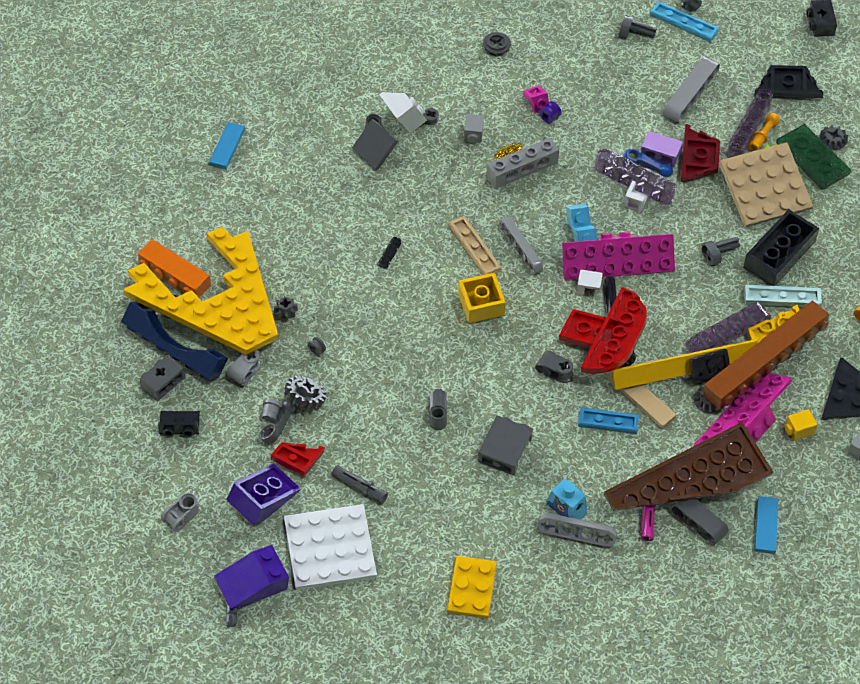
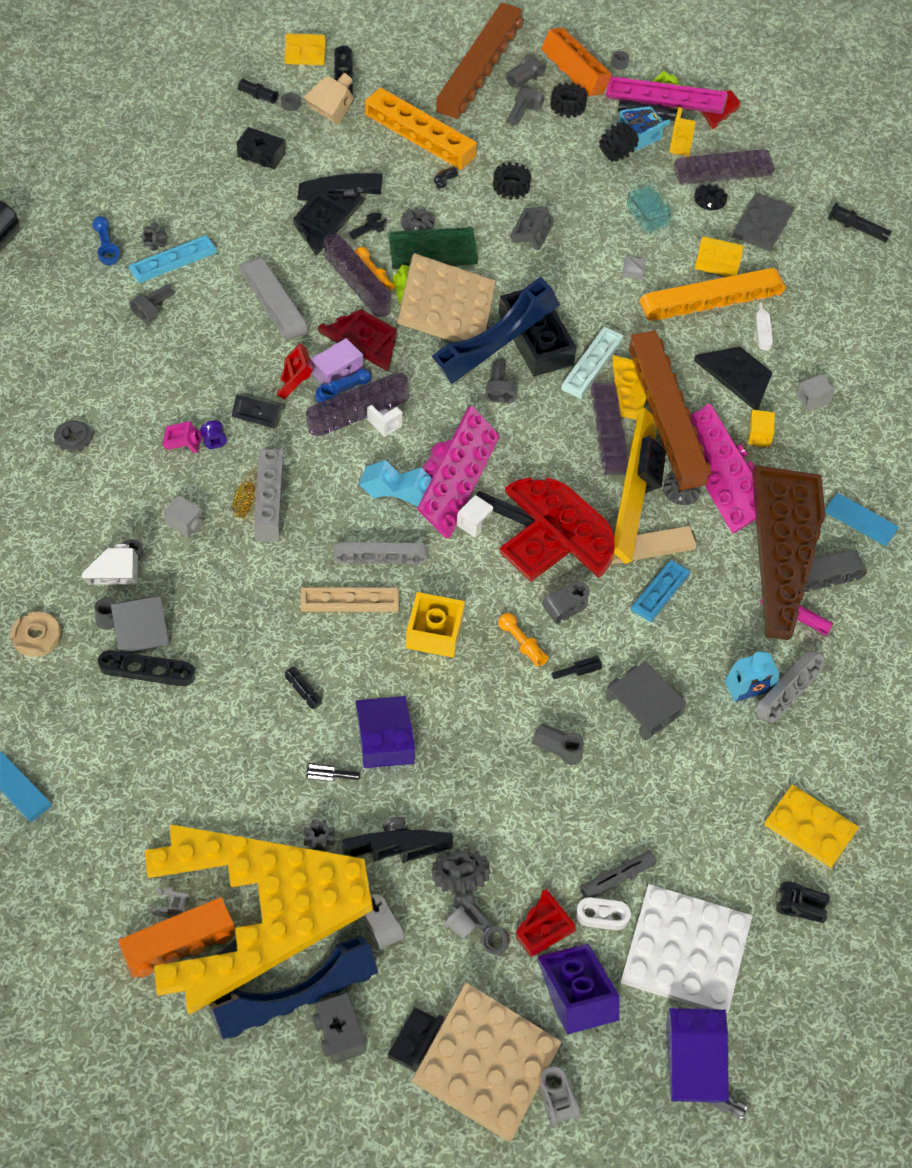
camera: 65 degrees left, 0 degrees up
none -> tan tile [10,611,61,657]
none -> black beam [98,650,195,686]
none -> light grey piece [151,887,191,917]
none -> black panel [231,393,286,428]
none -> red wing [277,343,313,400]
none -> black slope [297,173,383,201]
none -> axle [306,763,360,781]
none -> black slope [342,830,453,863]
none -> black bar [350,213,386,239]
none -> dark purple slope [355,696,415,769]
none -> tan plate [411,983,562,1142]
none -> dark blue arch [432,276,560,385]
none -> light orange pin [498,613,548,667]
none -> black axle [551,655,602,680]
none -> white plate [576,898,631,930]
none -> black piece [776,881,830,923]

